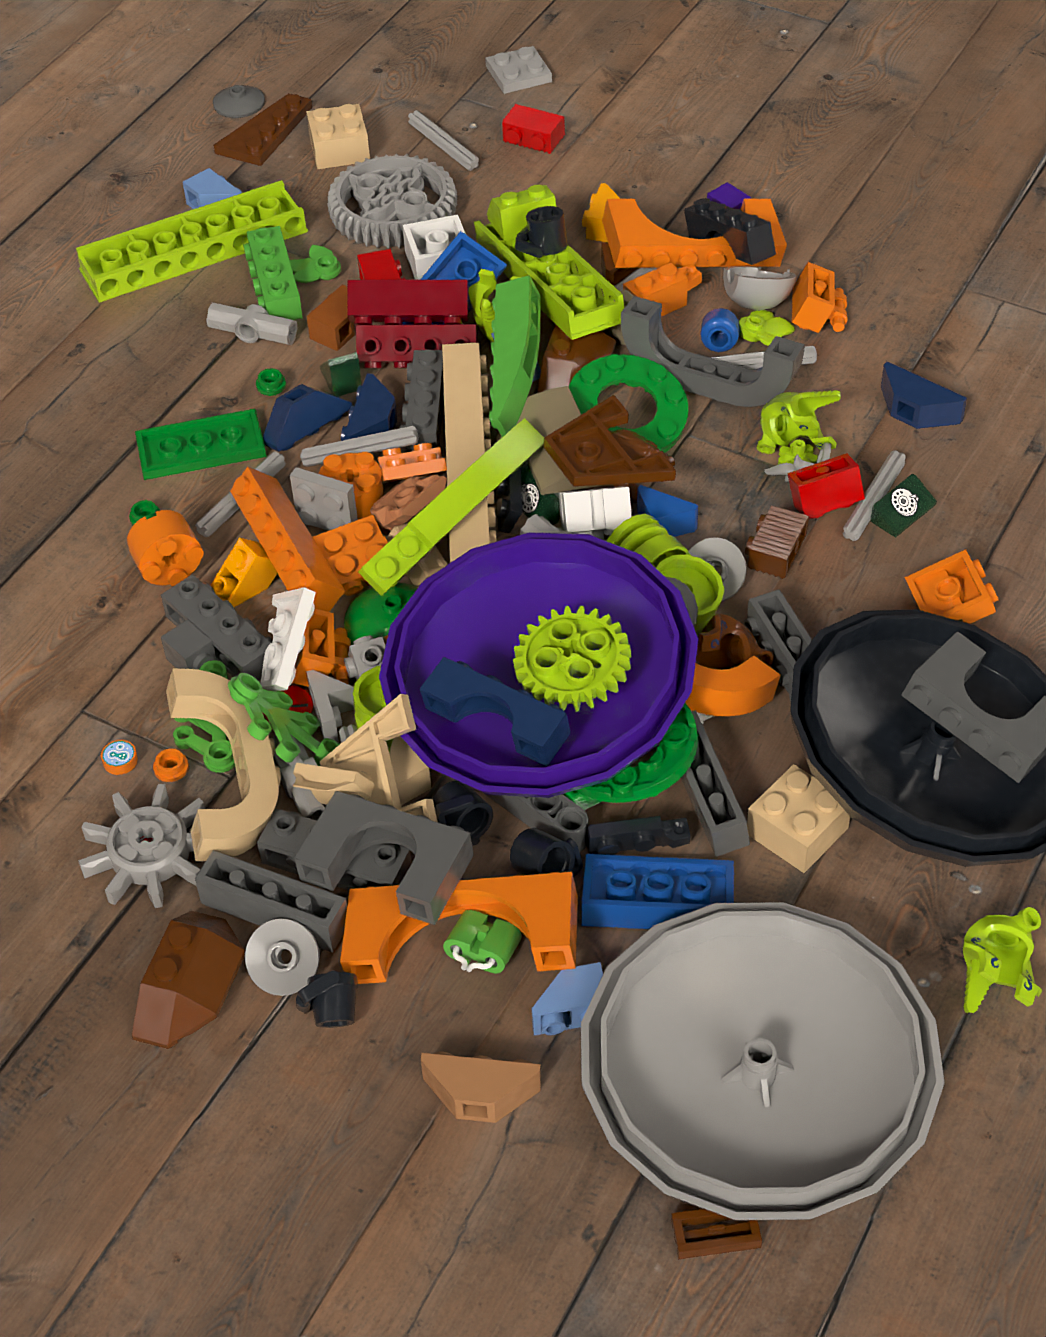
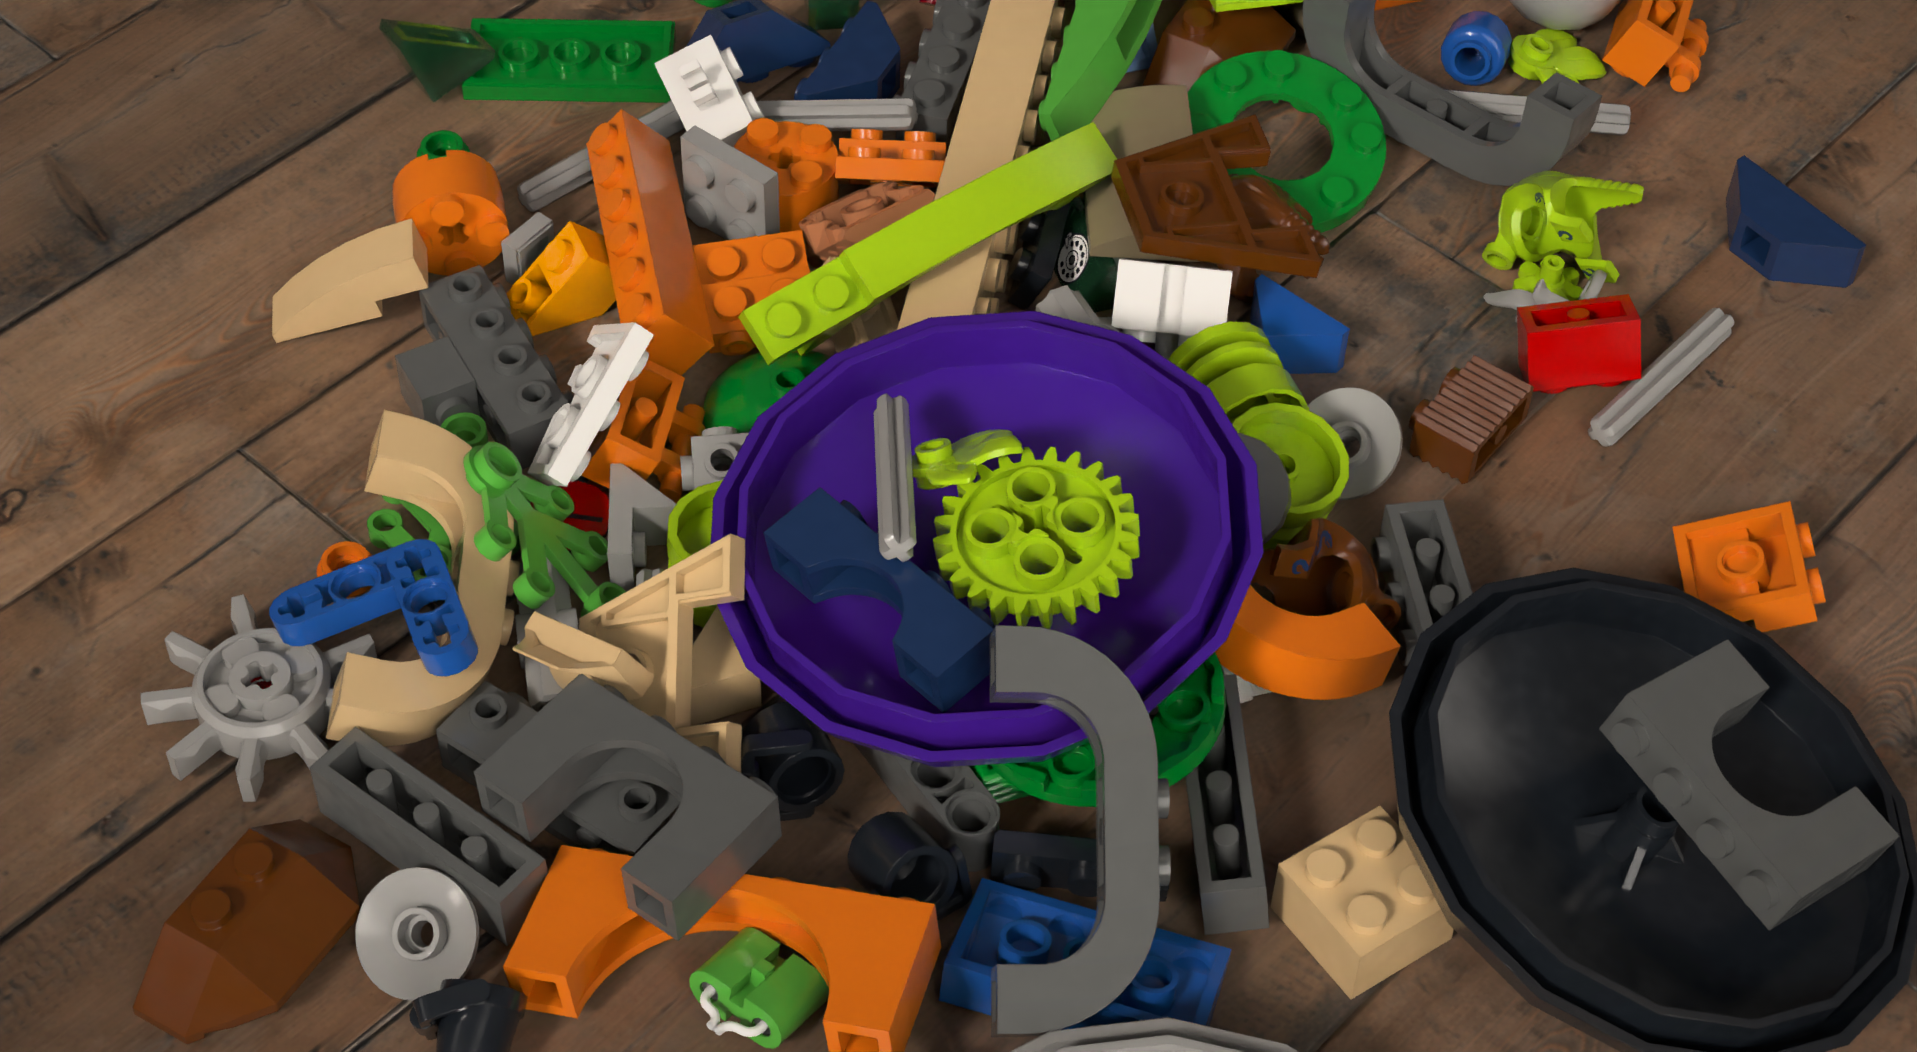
camera: 10 degrees right, 0 degrees up
tile [101,740,138,775] -> none
clear green slope [870,474,937,538] -> none
none -> blue beam [269,539,478,676]
none -> tan slope [272,218,429,343]
none -> clear green slope [379,19,496,102]
none -> light grey tile [501,212,555,285]
none -> white brick [654,35,765,147]
none -> light grey axle [874,393,917,562]
none -> lime plate [912,429,1023,490]
none -> dark grey arch [990,625,1171,1037]

